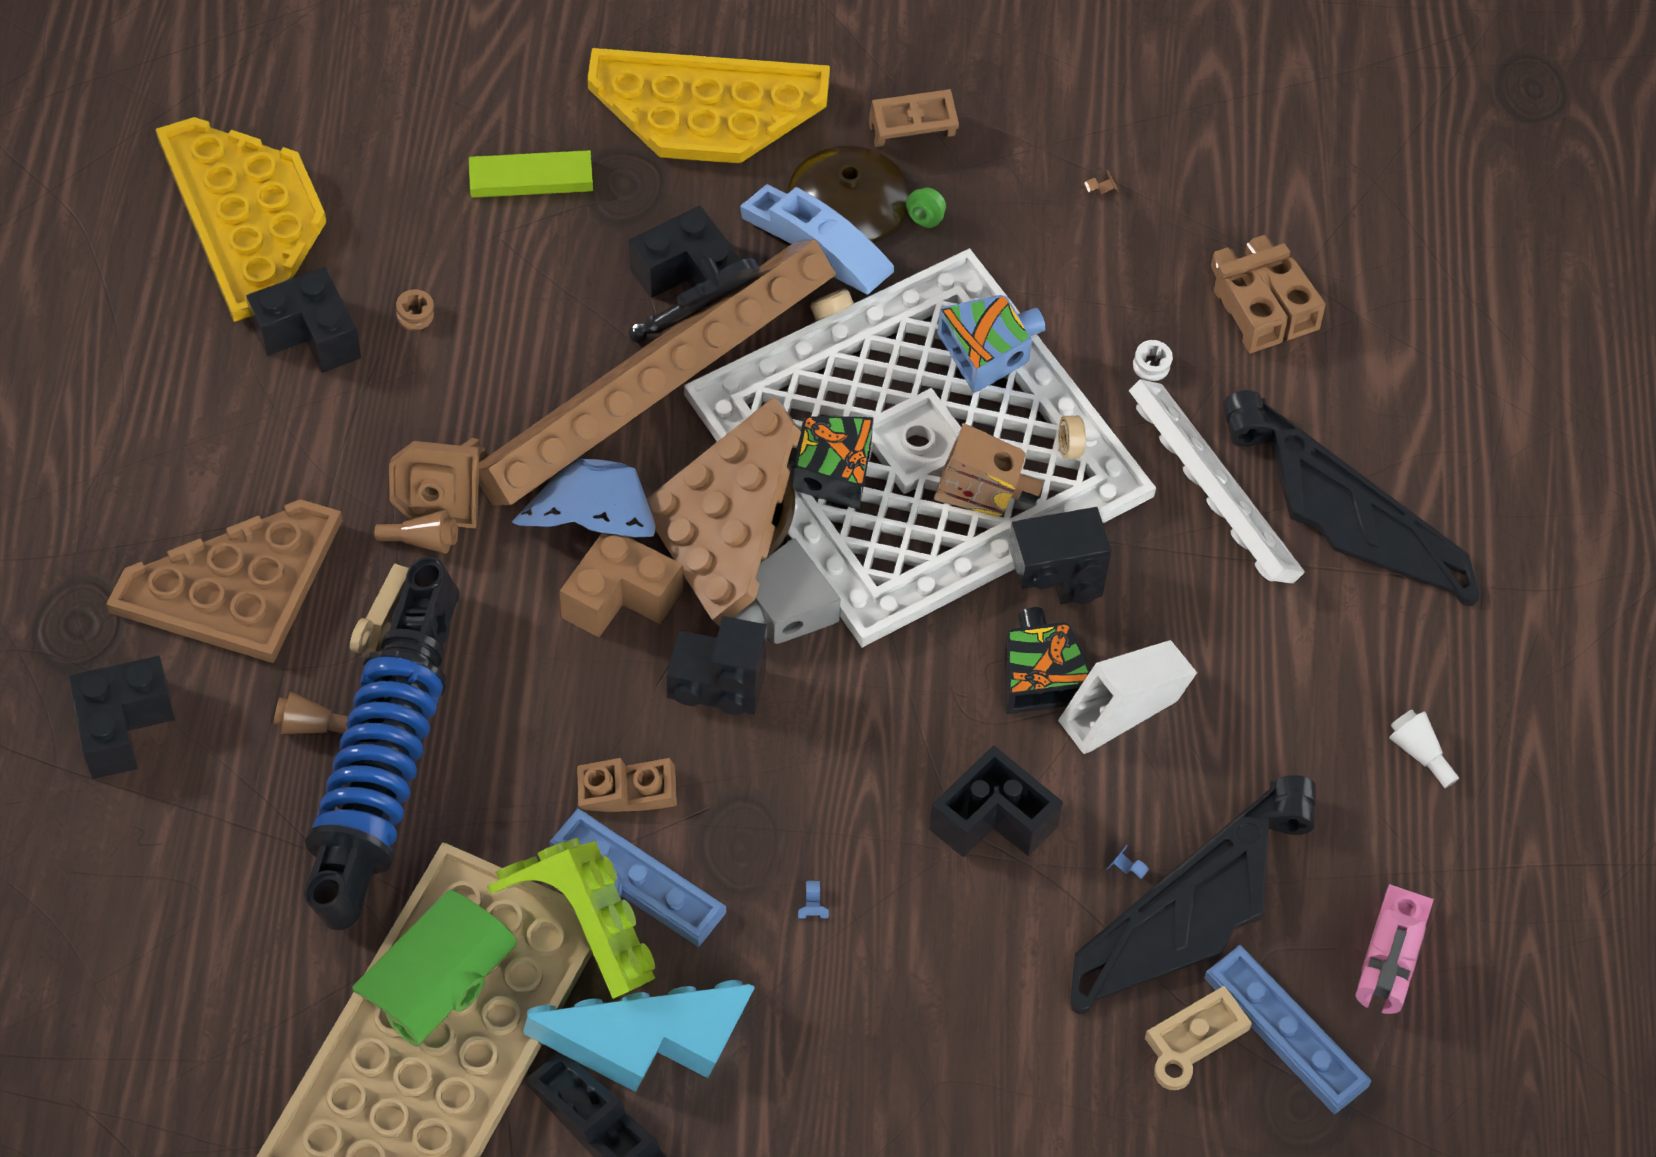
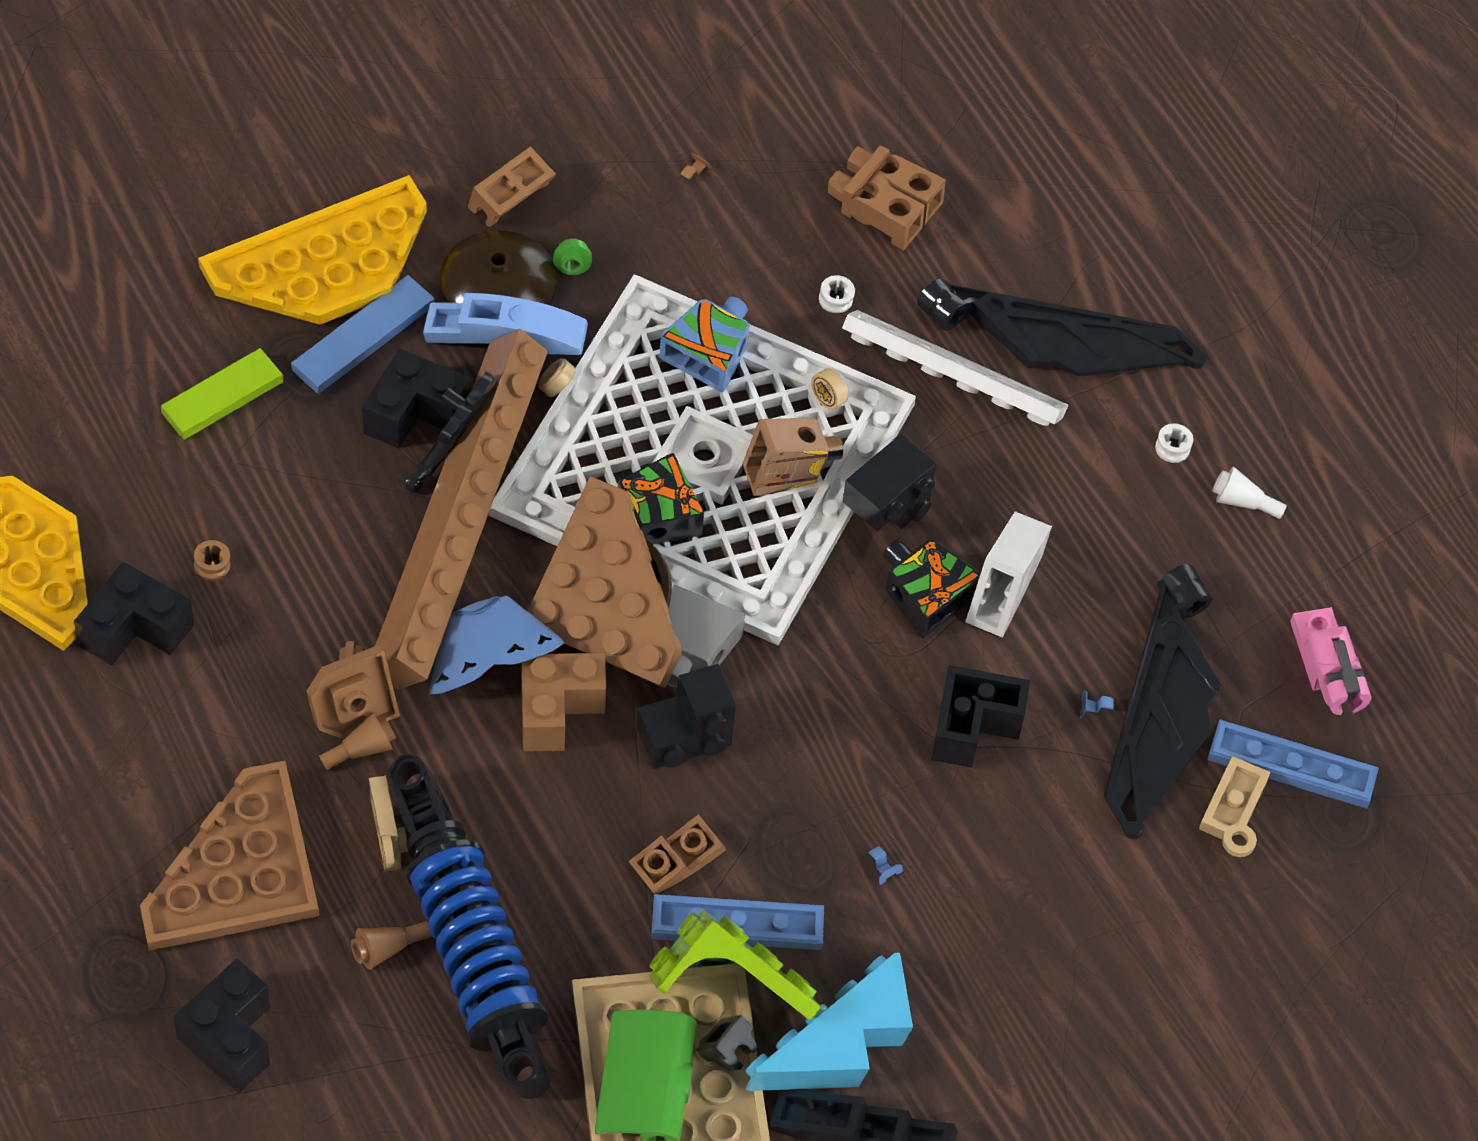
camera: 35 degrees left, 0 degrees up
none -> medium blue tile [291,275,435,395]
none -> black tile [696,1015,757,1071]
none -> white bush [1155,424,1193,463]

